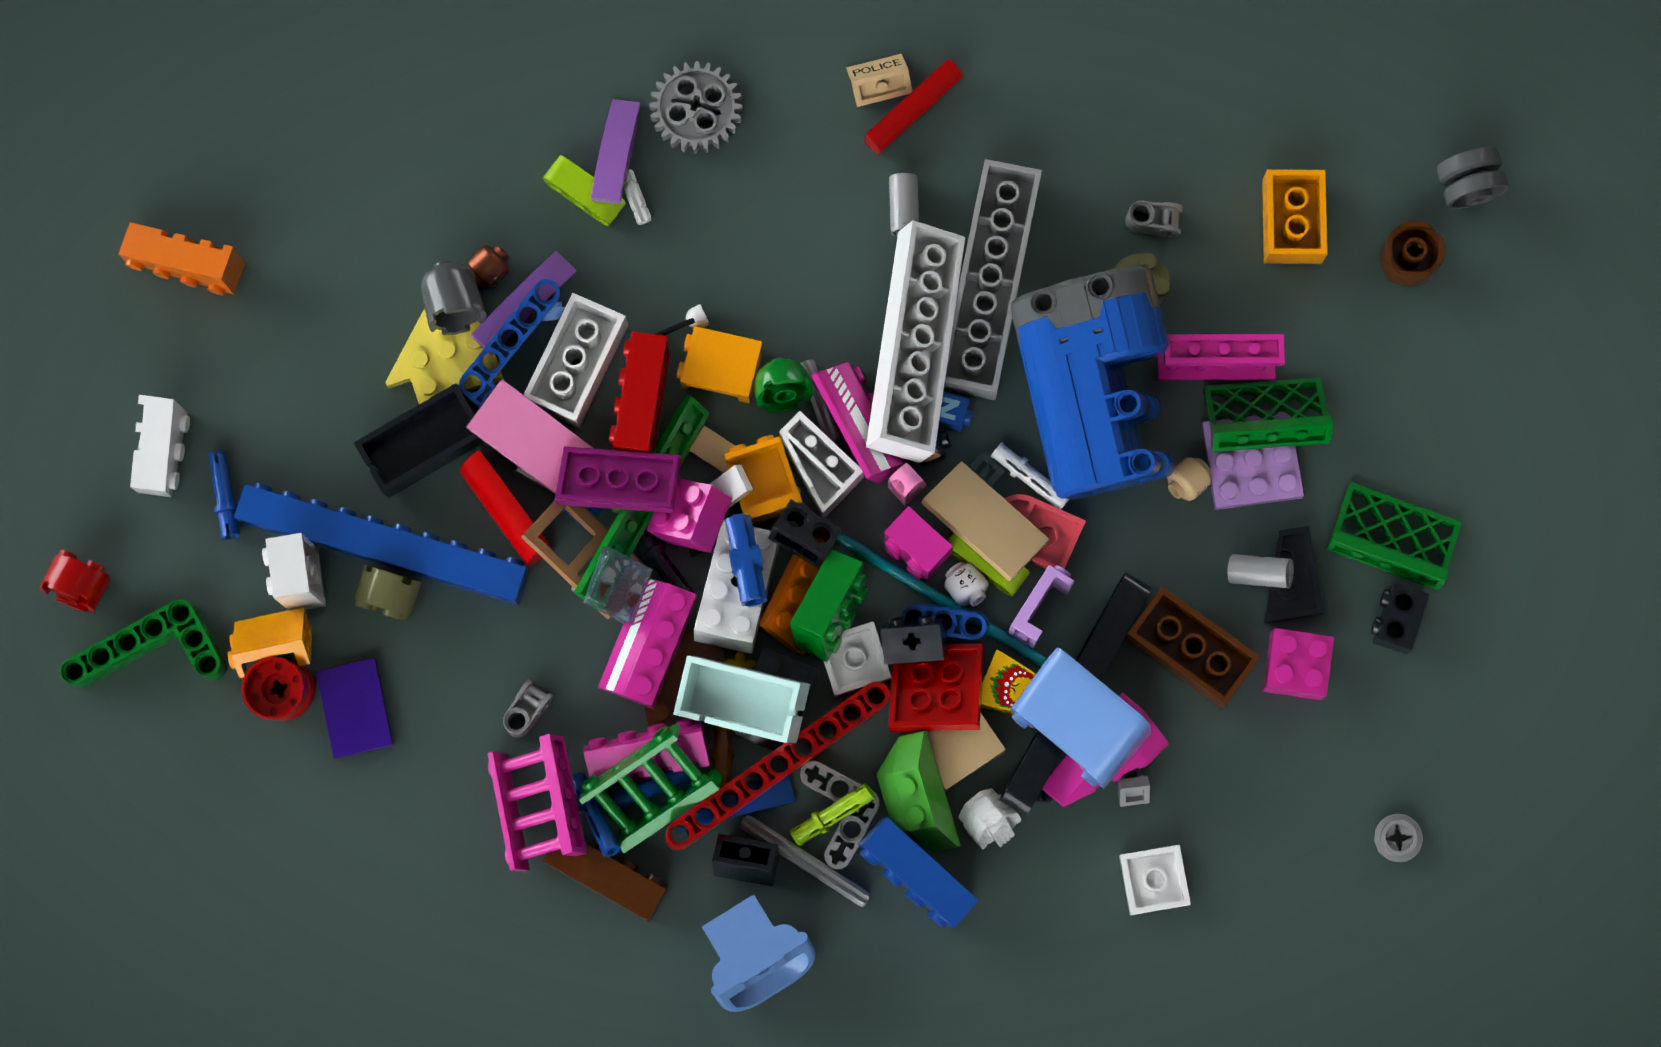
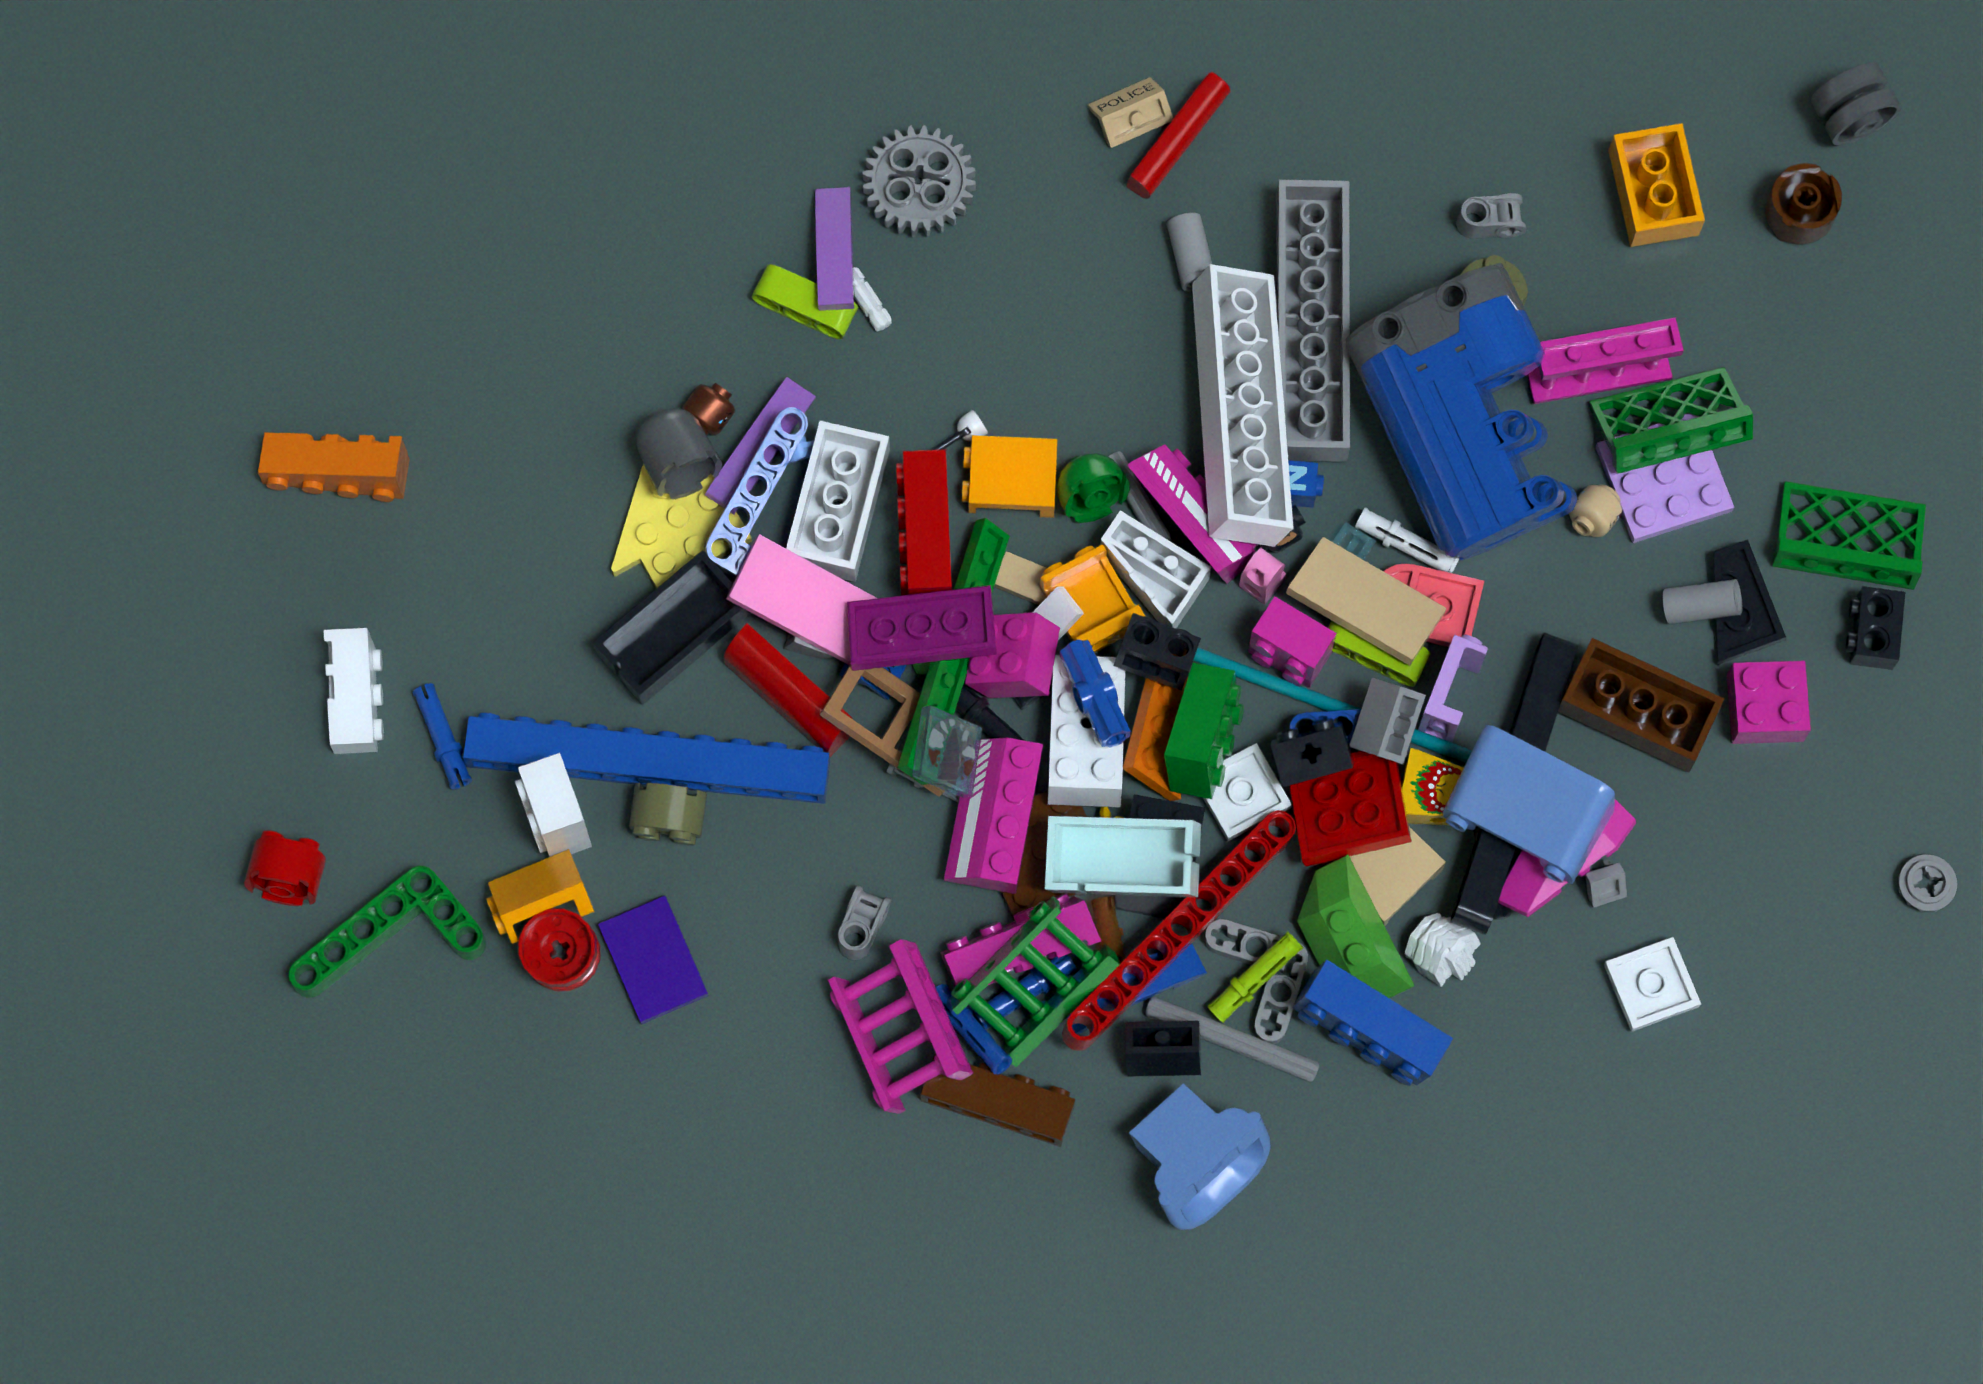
camera: 15 degrees left, 5 degrees down
white head [944,562,989,607] -> none
none -> light grey brick [1349,678,1426,764]

